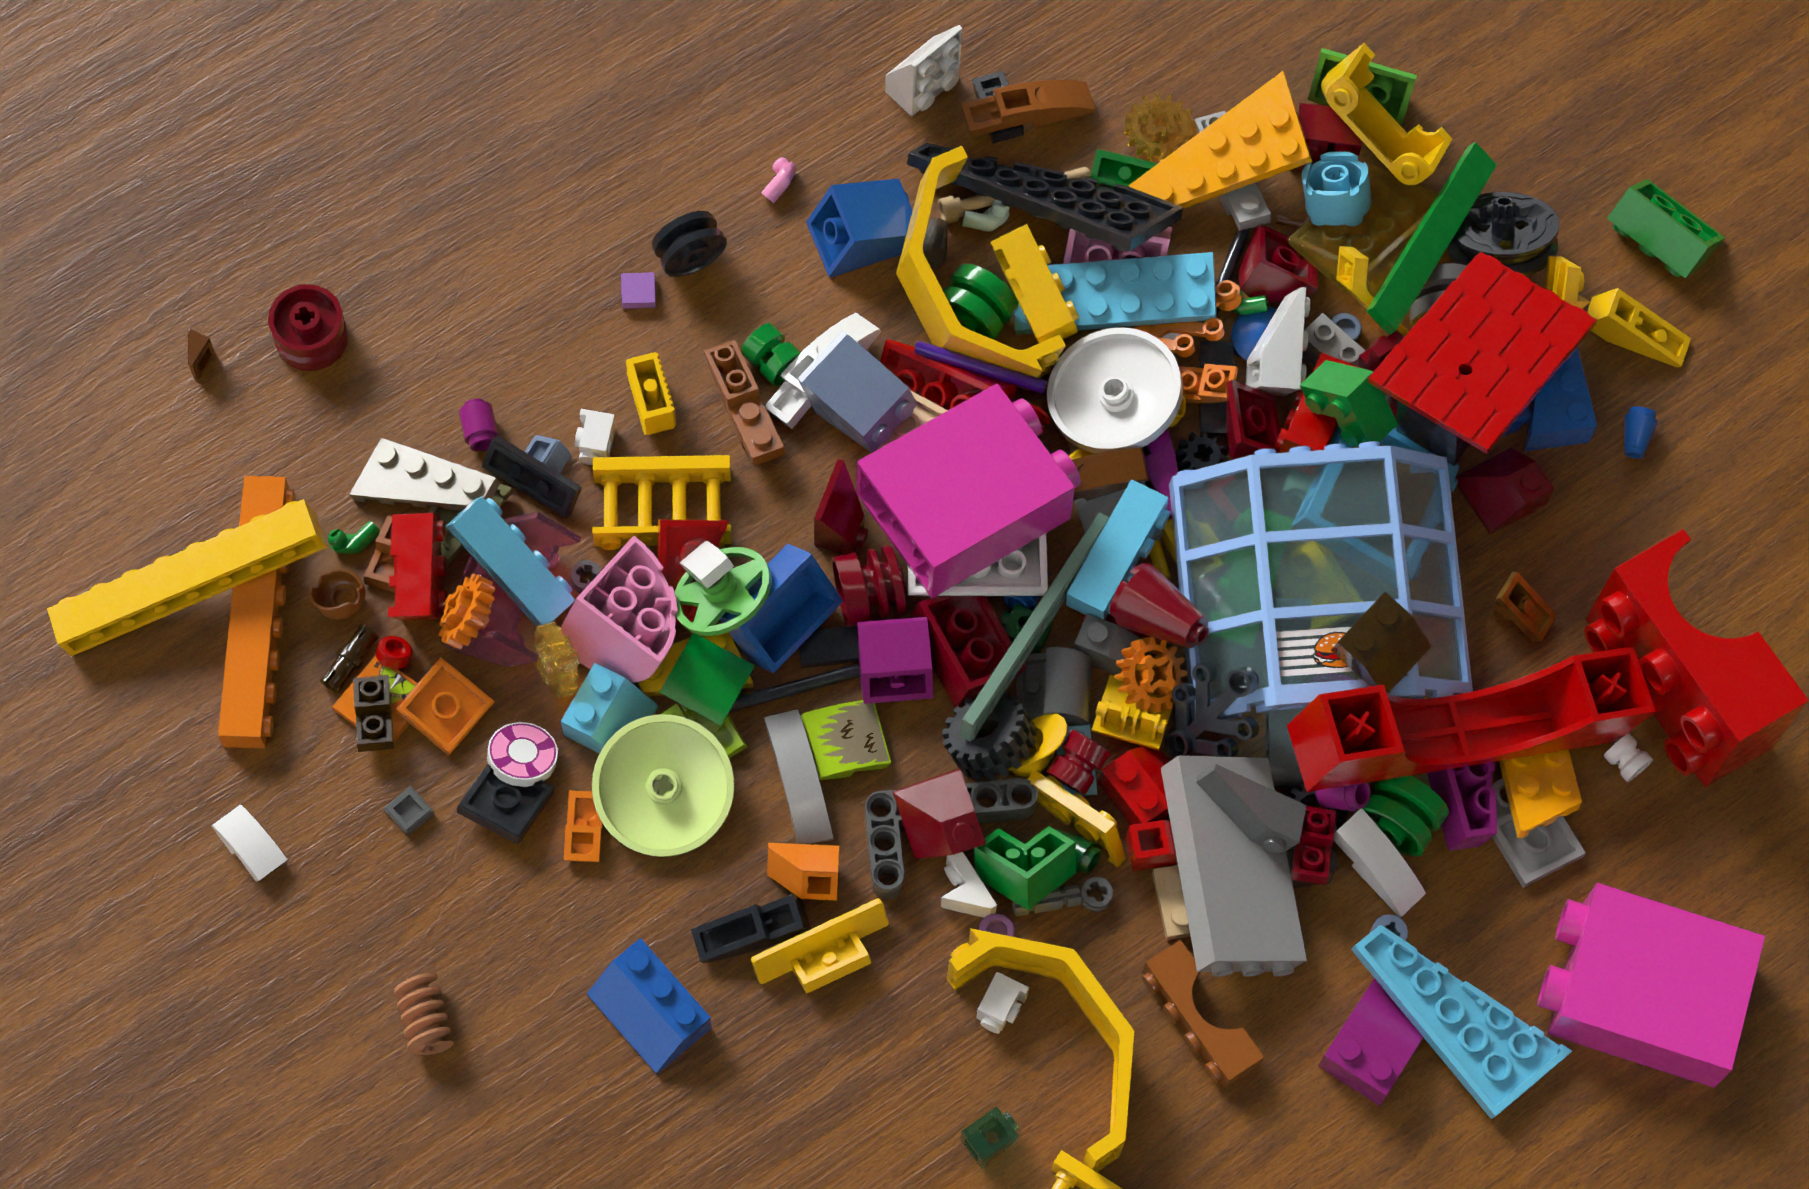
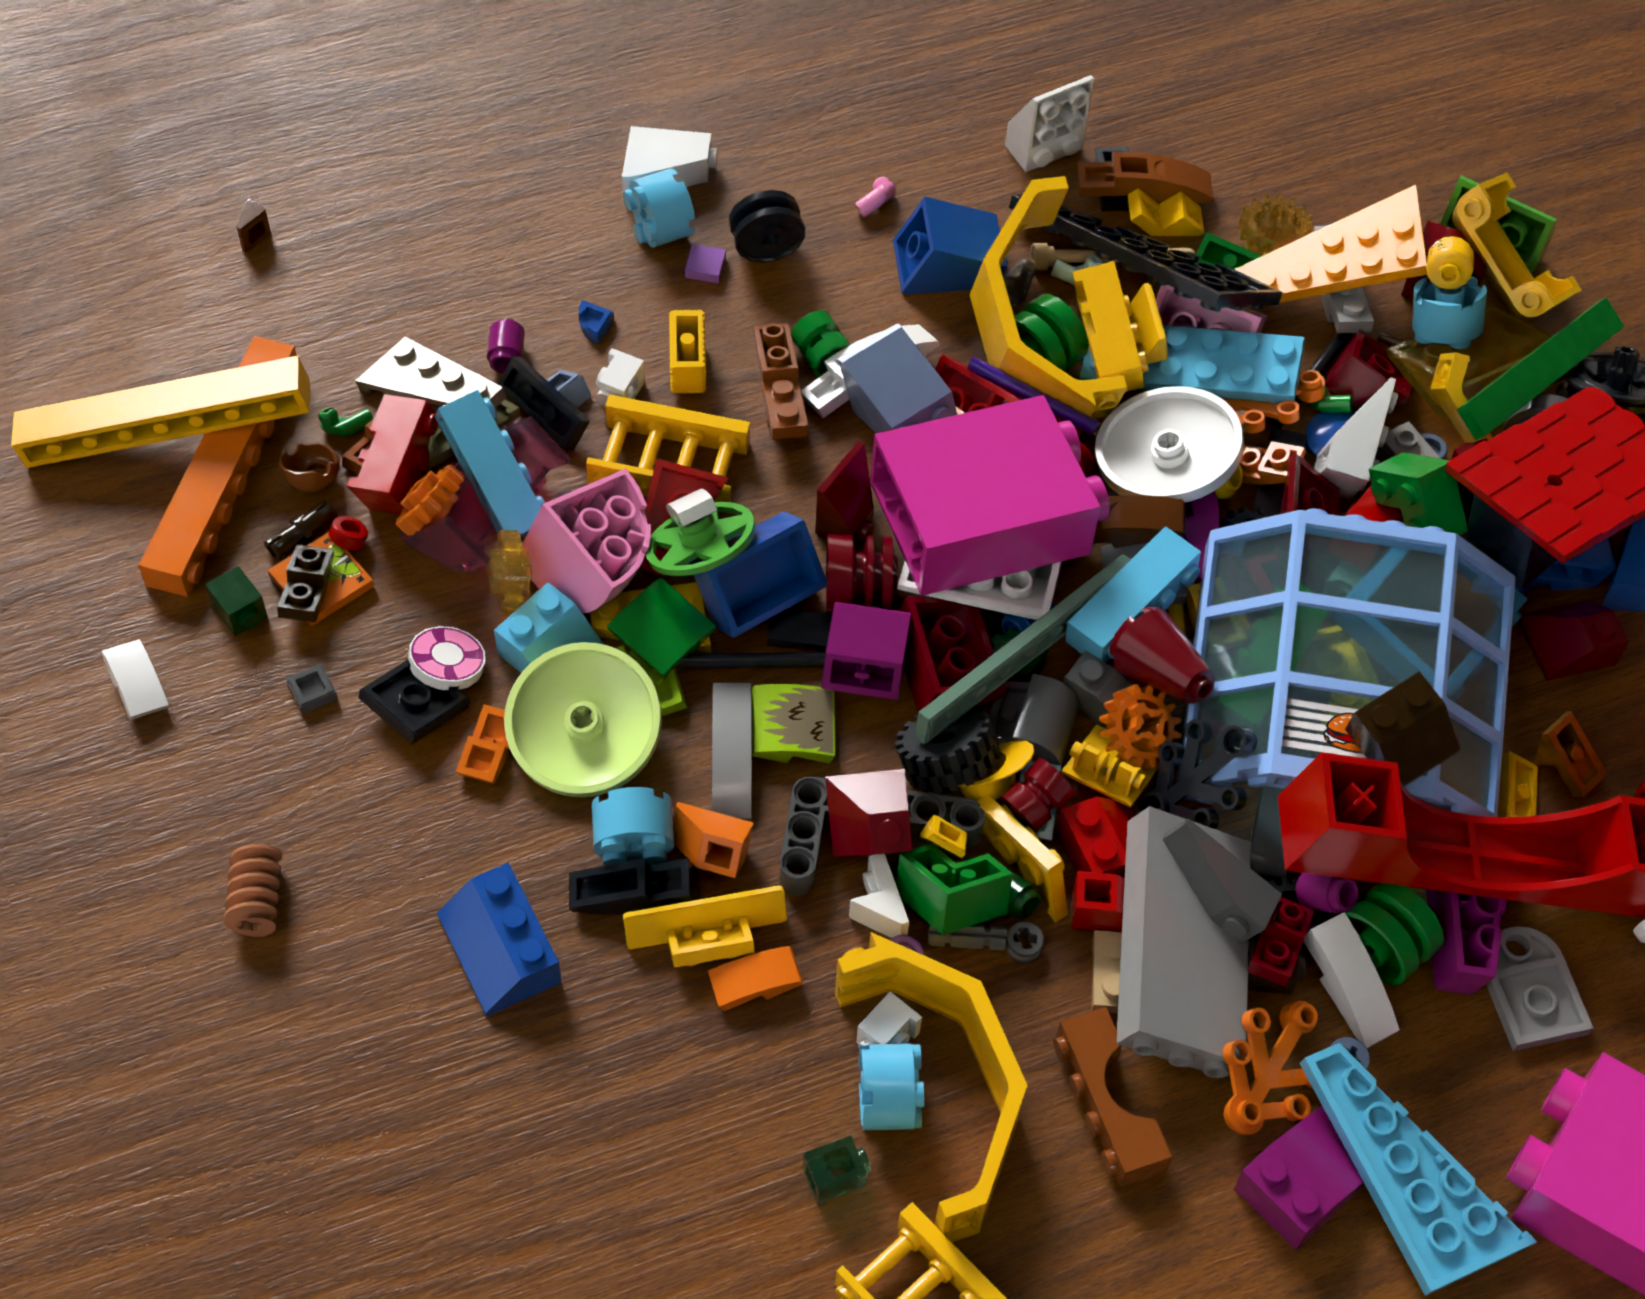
camera: 15 degrees right, 10 degrees down
dark red wheel [268,284,348,371] -> none
orange tile [395,657,495,756] -> none
light orange wing [1499,750,1582,838] -> none
none -> dark green brick [205,566,268,636]
none -> blue tile [579,300,614,344]
none -> medium azure brick [592,787,674,866]
none -> white slope [622,126,718,200]
none -> medium azure brick [623,168,695,248]
none -> orange slope [708,946,804,1012]
none -> medium azure brick [859,1043,924,1131]
none -> yellow slope [920,815,967,858]
none -> yellow slope [1127,188,1204,236]
none -> yellow slope [1129,283,1168,364]
none -> orange plant [1223,1001,1318,1135]
none -> yellow head [1426,236,1474,290]
none -> yellow slope [1497,751,1538,817]

